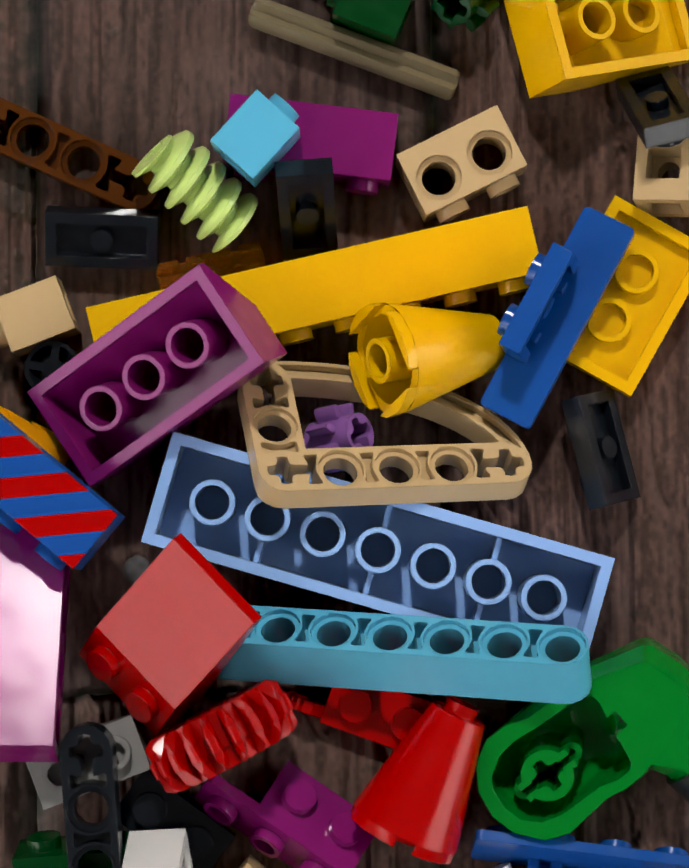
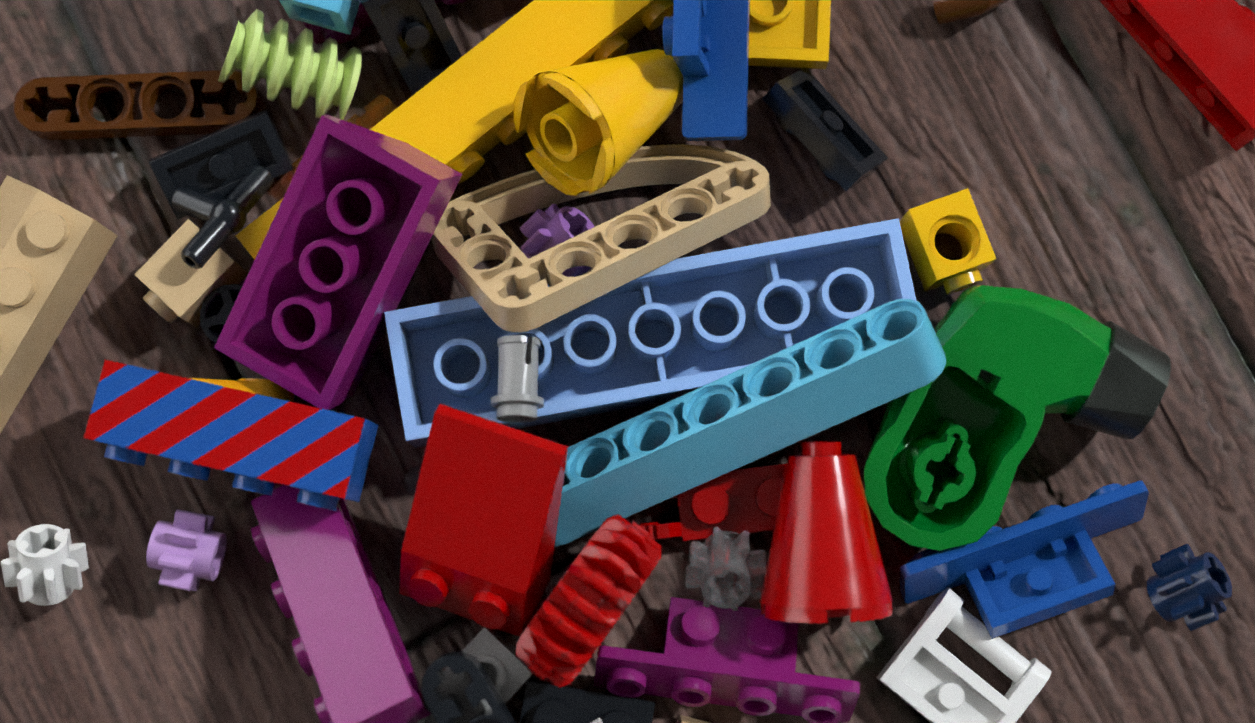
camera: 25 degrees left, 5 degrees down
none -> black piece [172,166,274,269]
none -> light grey pin [490,335,544,423]
none -> clear gear [686,527,766,611]
none -> yellow brick [900,188,997,295]

